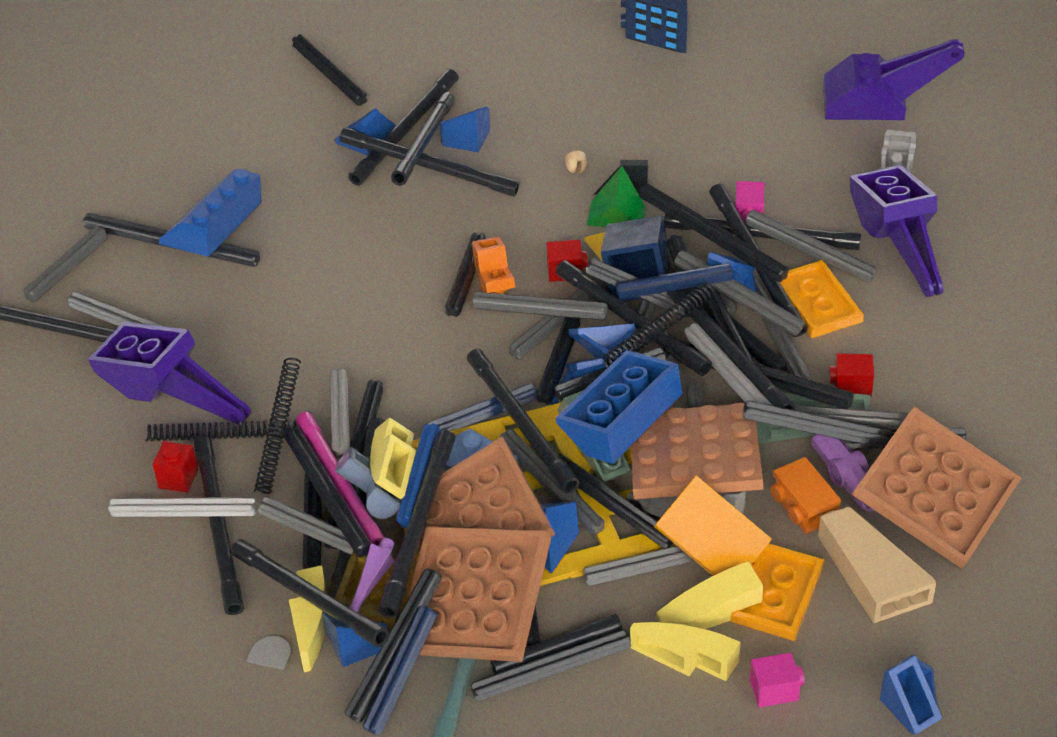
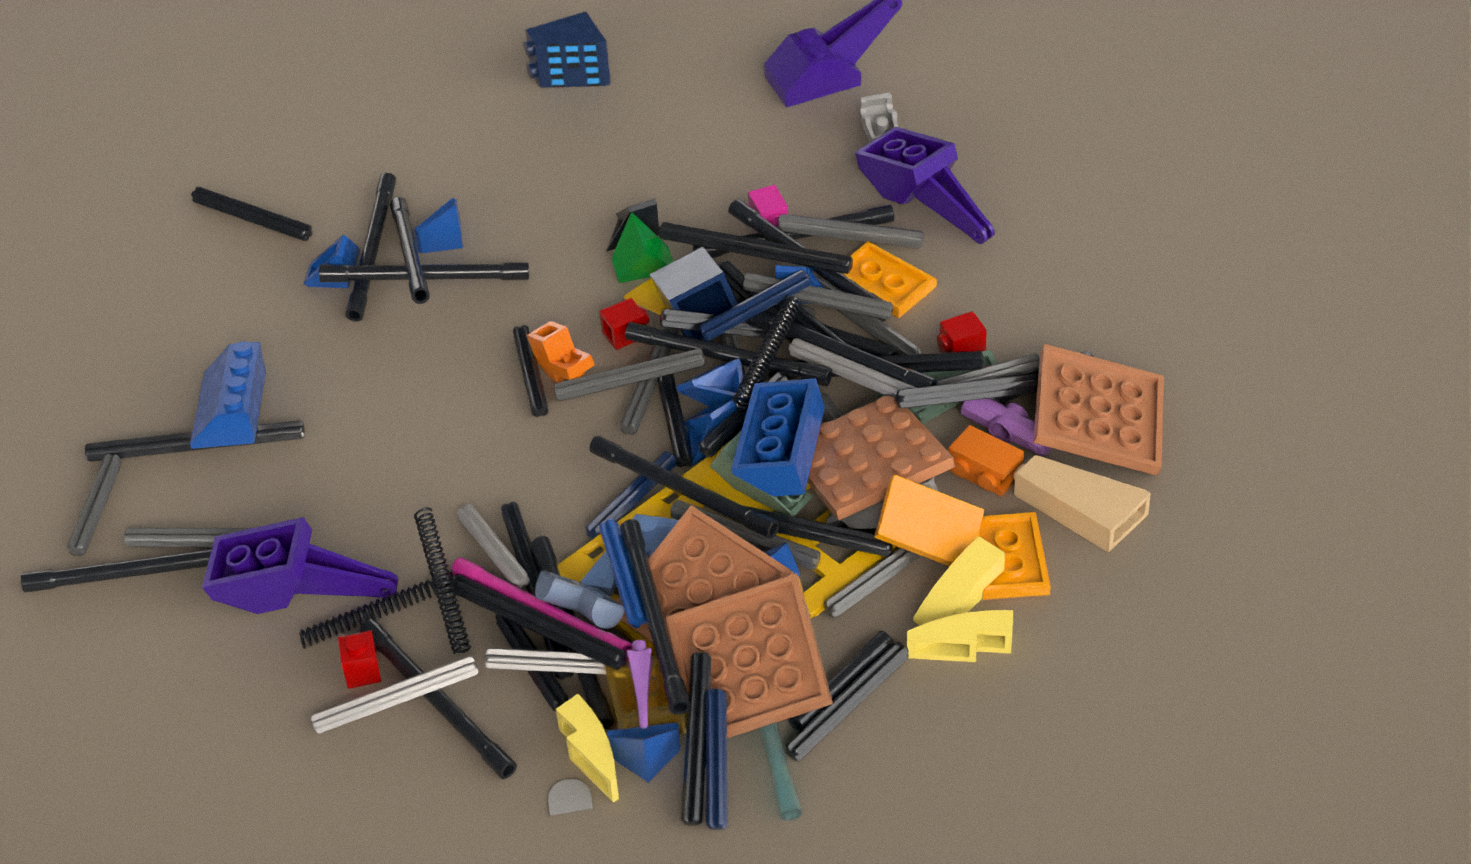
camera: 25 degrees left, 0 degrees up
black piece [231,539,389,647] -> none
light yellow slope [370,417,416,499] -> none
tan hinge [565,151,587,174] -> none
dark pink brick [749,652,805,708] -> none
blue slope [880,655,942,735] -> none

